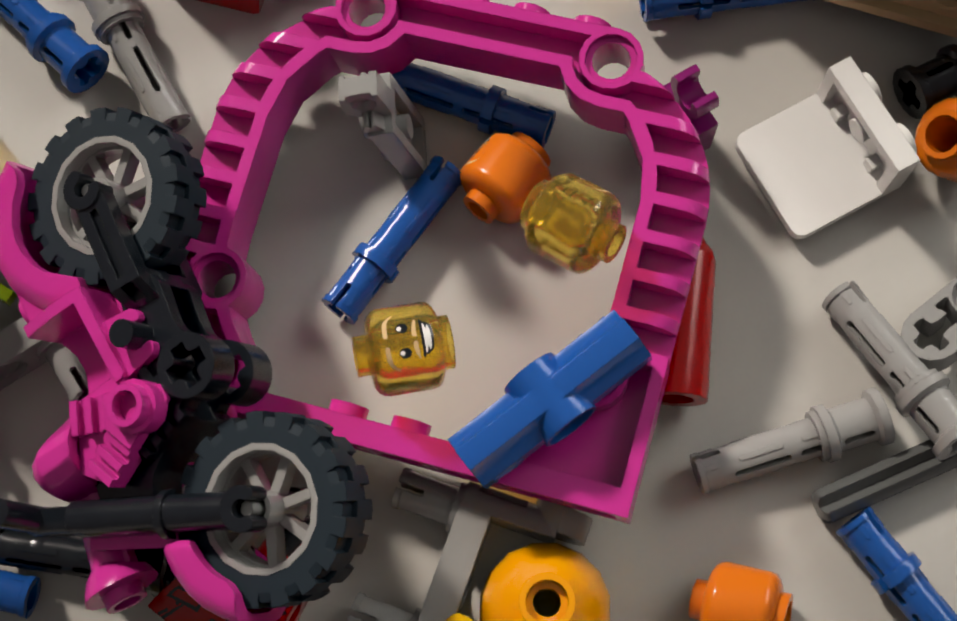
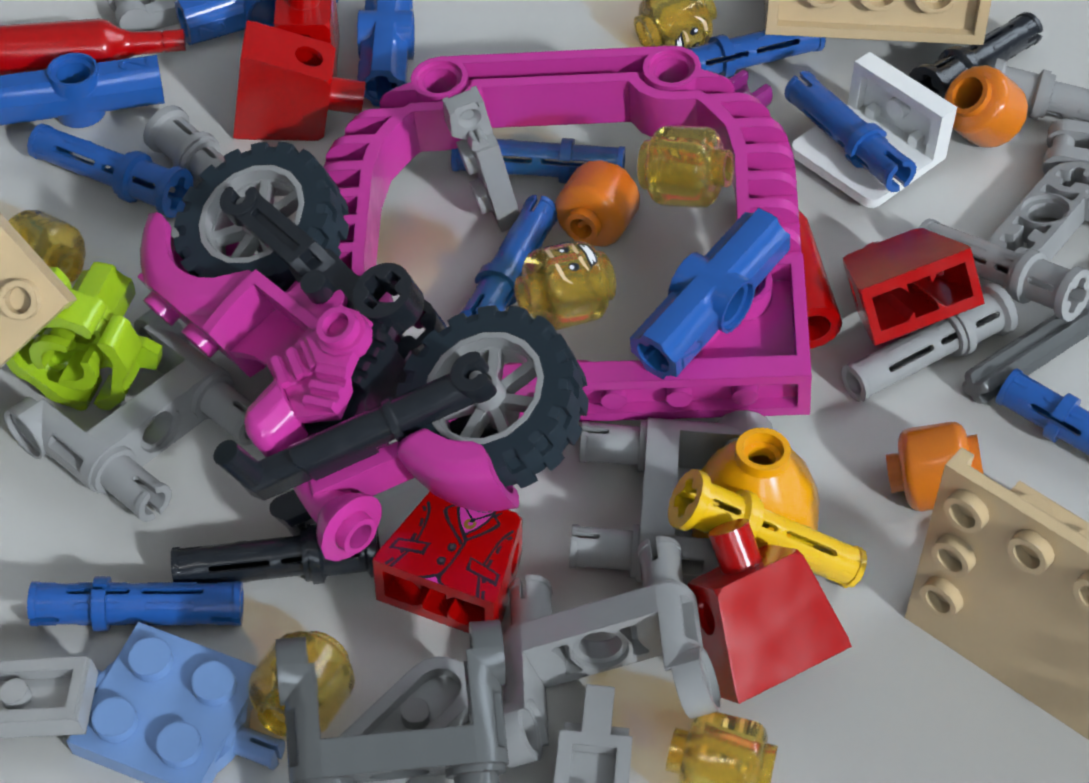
camera: 20 degrees left, 25 degrees down
none -> blue pin [784,71,917,192]
none -> red torso [842,228,985,346]

